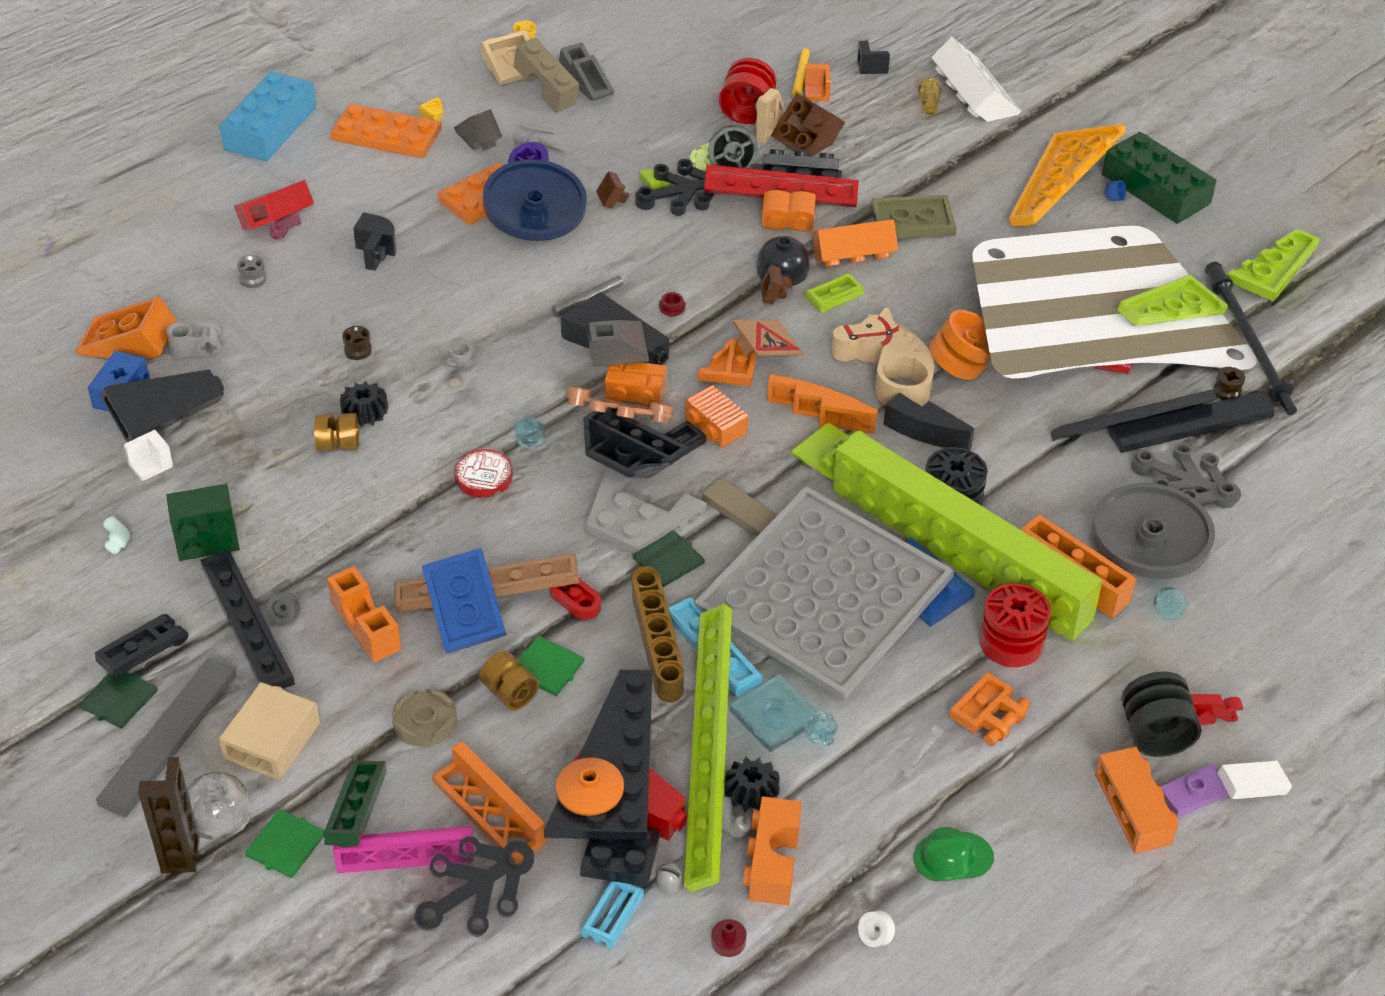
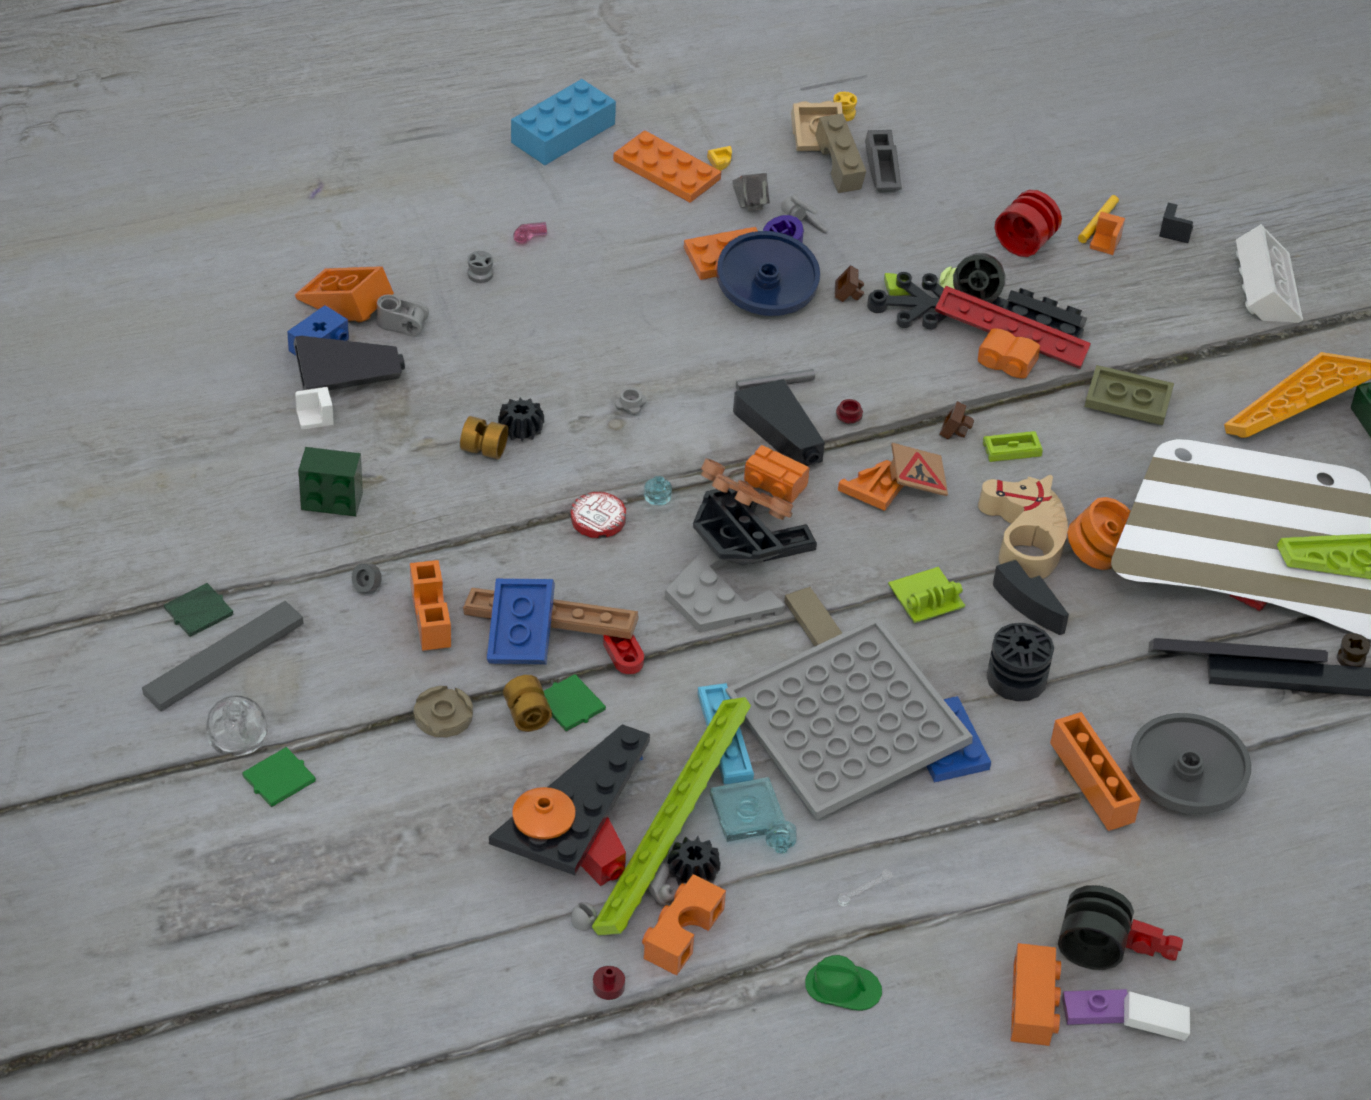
camera: 20 degrees right, 0 degrees up
black plate [95,614,188,679] -> none
light aqua arm [103,516,131,554] -> none
dark brown fence [138,757,200,874] -> none
black plate [200,550,295,689] -> none
tan brick [219,682,320,780] -> none
red slope [234,180,314,230] -> none
dark green plate [323,761,387,848] -> none
dark pink fence [333,826,474,873] -> none
dark brown wheel [342,326,372,360] -> none
black brick [353,212,397,271] -> none
black plant [414,836,534,937] -> none
orange fence [432,741,547,864] -> none
black plate [580,828,661,887] -> none
medium azure tile [581,881,644,949] -> none
dark grey slope [586,320,649,367] -> none
pearl gold beam [632,567,684,702] -> none
clear green piece [633,531,705,587] -> none
orange brick [684,385,748,448] -> none
tan wing [755,88,786,144] -> none
black cylinder [757,236,809,286] -> none
orange slope [767,374,878,434] -> none
reddish brown slope [771,92,846,157] -> none
orange brick [812,219,898,267] -> none
lime brick [832,431,1103,642] -> none
white tile [858,910,895,947] -> none
clear yellow cone [918,78,942,114] -> none
orange plate [949,672,1031,746] -> none
red wheel [979,583,1051,668] -> none
blue hinge [1104,180,1126,201] -> none
dark grey plant [1131,442,1241,508] -> none
clear light blue tile [1153,587,1187,620] -> none

